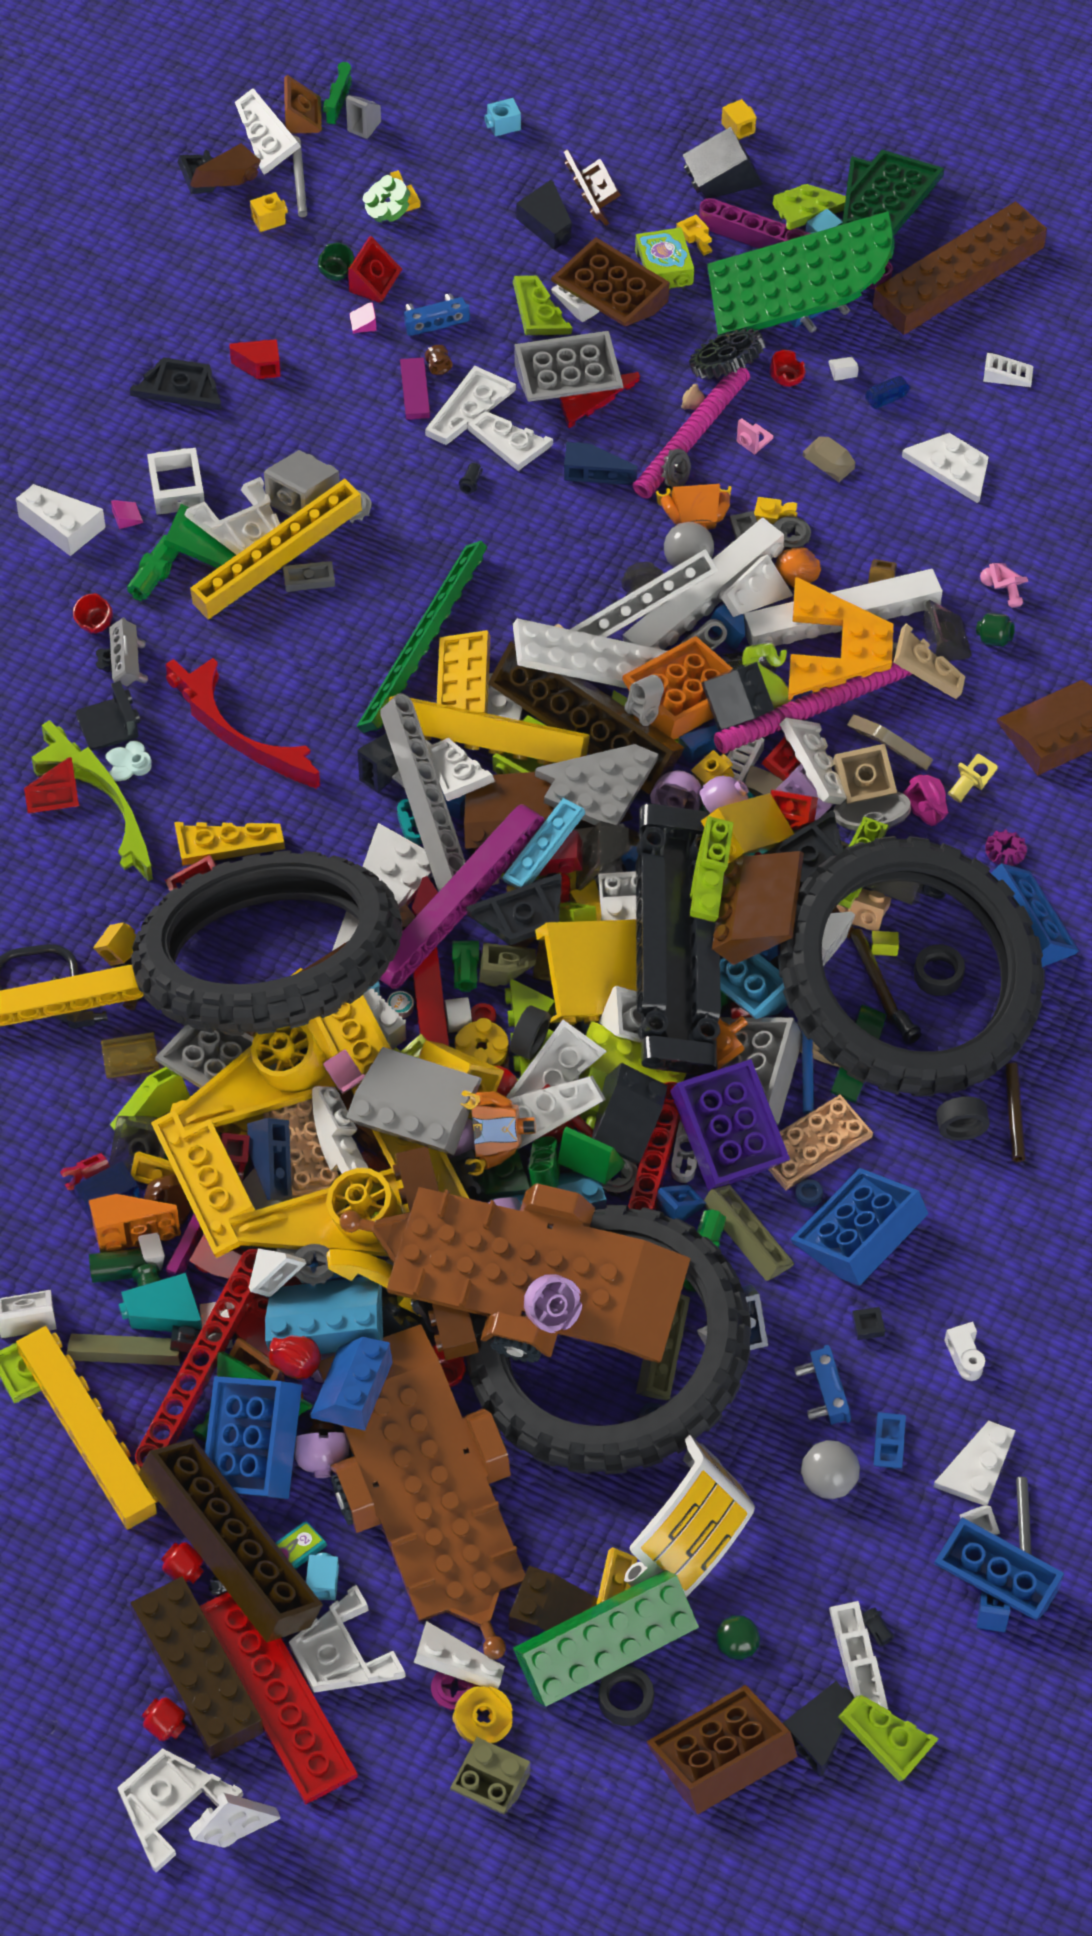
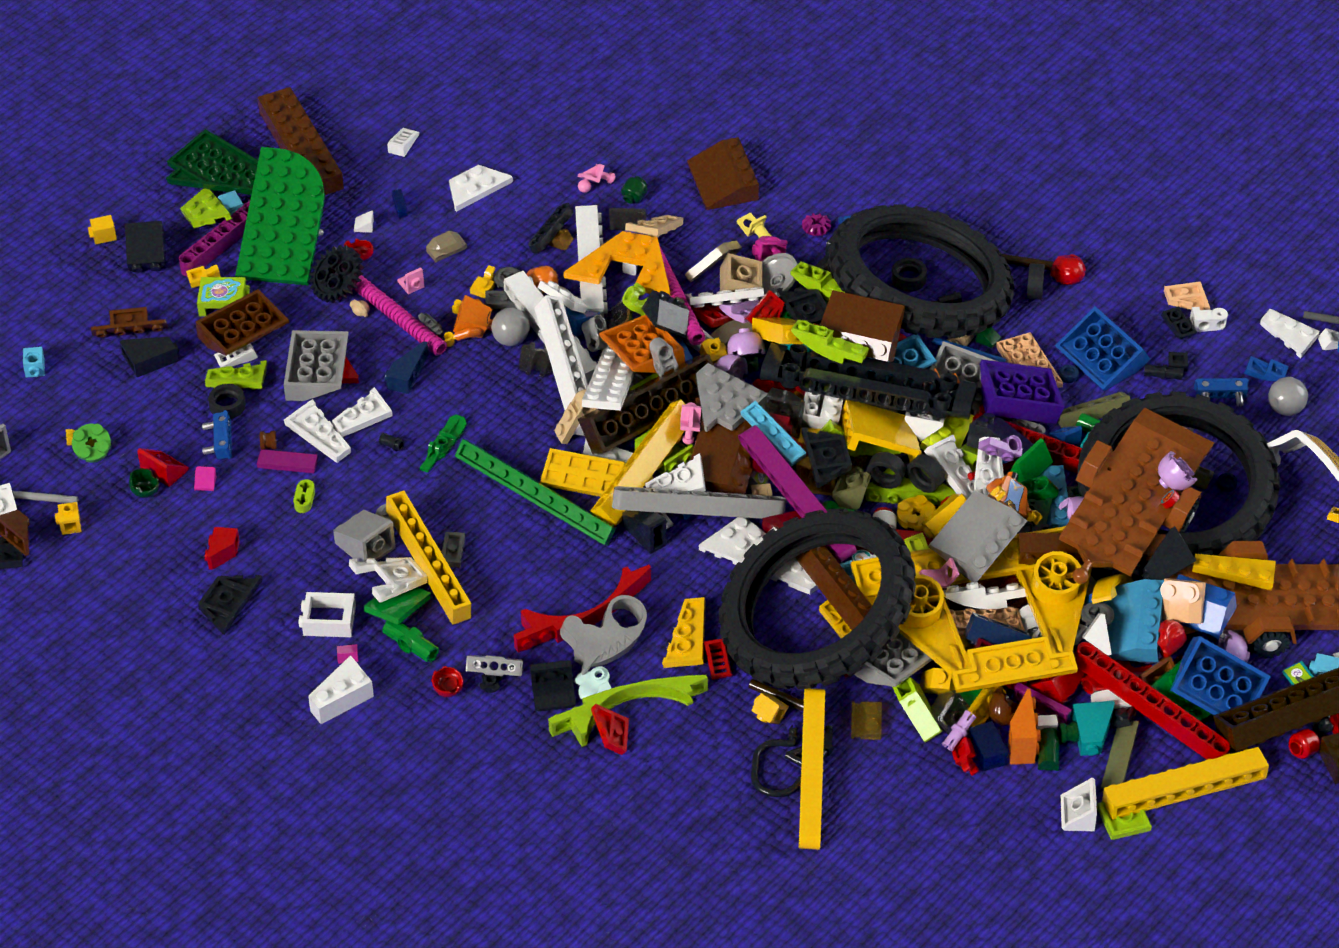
camera: 75 degrees left, 10 degrees down
teal beam [397,799,422,845] -> none
none -> black tyre [208,384,246,419]
none -> lime beam [293,479,315,513]
none -> green piece [419,414,467,473]
none -> black beam [528,203,574,253]
none -> light grey animal [560,595,647,675]
none -> bright pink piece [680,402,701,445]
none -> black tyre [866,452,906,489]
none -> lavender pin [942,710,976,751]
none -> medium lavender plate [978,435,1022,461]
none -> red hair [1050,254,1086,285]
none -> black slope [1142,526,1196,580]
none -> black pin [1144,364,1184,380]
none -> red tile [1160,489,1180,509]
none -> light nougat slope [1160,578,1206,624]
none -> black slope [1161,306,1197,339]
none -> light nougat wing [1164,282,1210,310]
none -> yellow wing [1192,554,1276,590]

